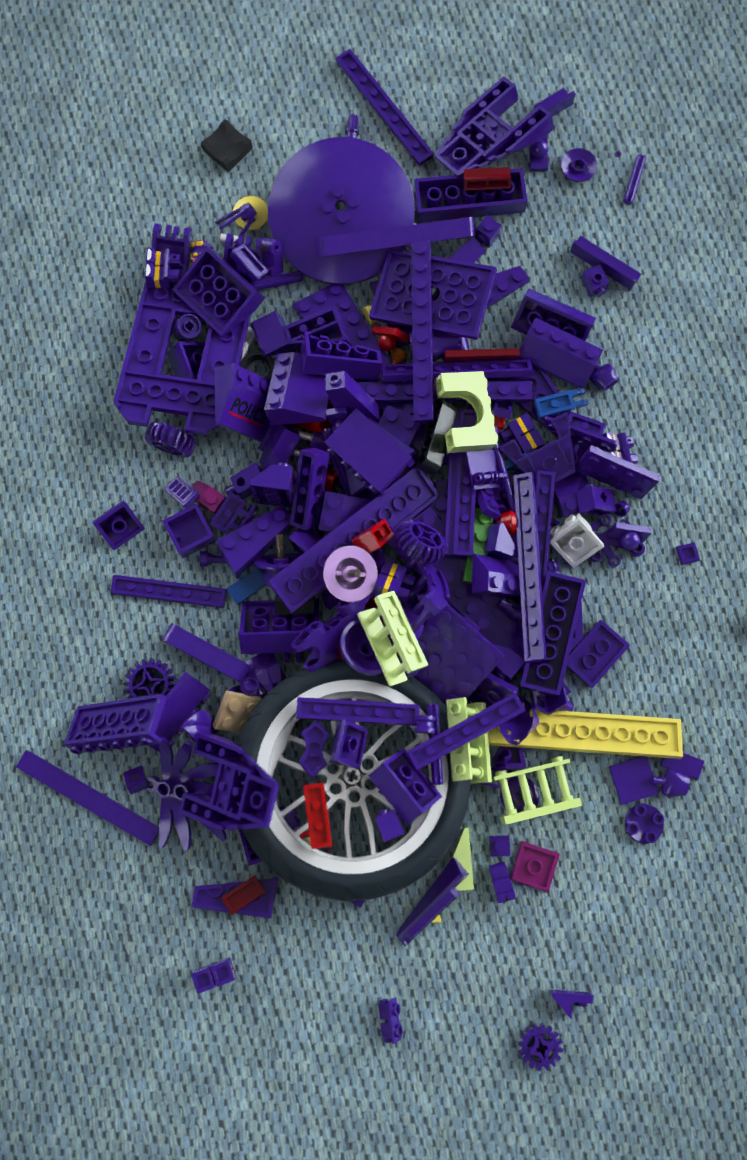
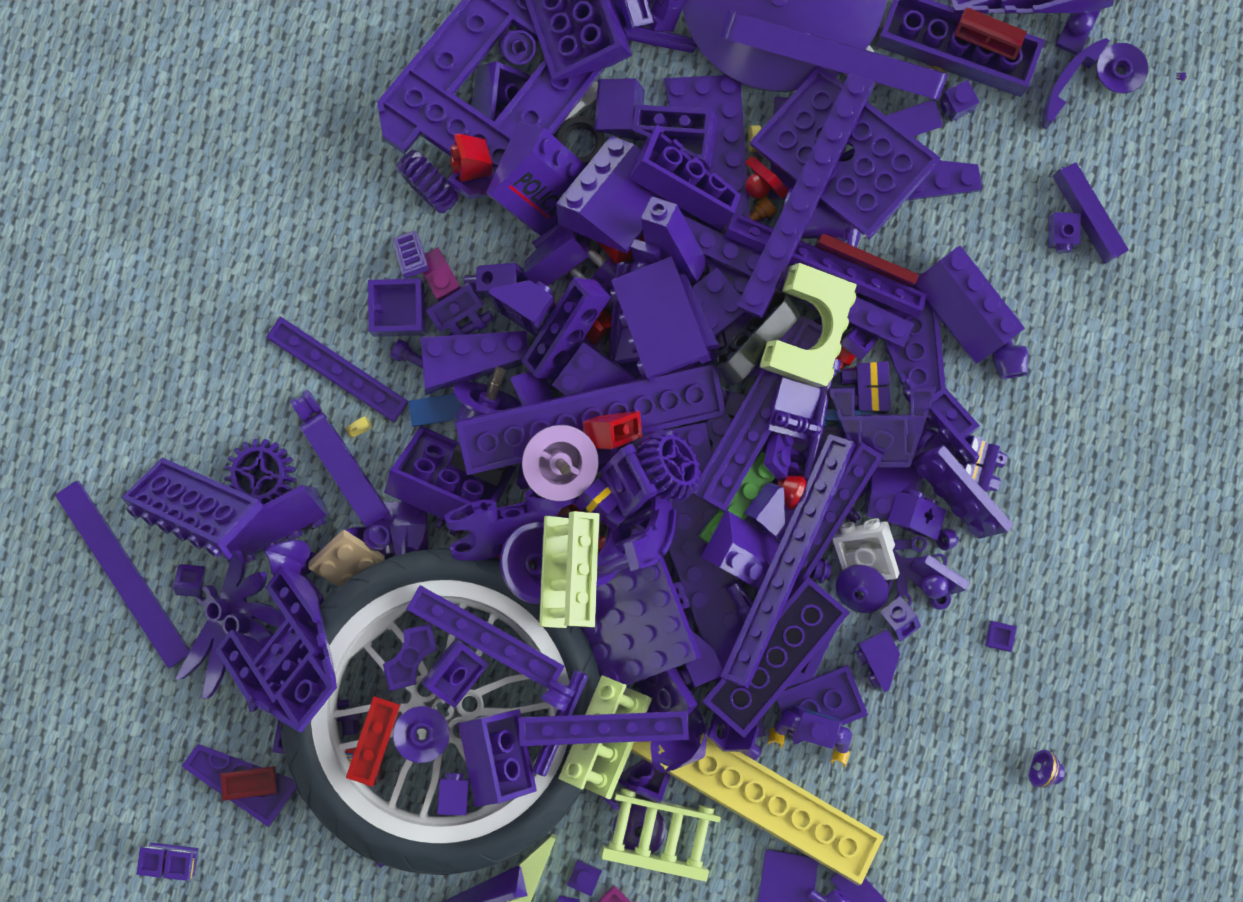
camera: 30 degrees right, 5 degrees up
dark purple slope [92,500,145,550] -> none
dark purple slope [511,288,596,341] -> none
blue hinge [533,389,589,419] -> none
dark purple axle [623,154,646,205] -> none
none -> dark purple wheel [290,389,322,422]
none -> light yellow tile [345,416,372,439]
none -> dark purple dish [393,706,450,763]
none -> red slope [450,133,493,182]
none -> dark purple plate [600,444,658,517]
none -> dark purple torso [768,705,852,767]
none -> dark purple dish [836,565,889,613]
none -> dark purple slope [855,629,900,692]
none -> dark purple bracket [880,597,921,642]
none -> dark purple slope [1042,38,1110,129]

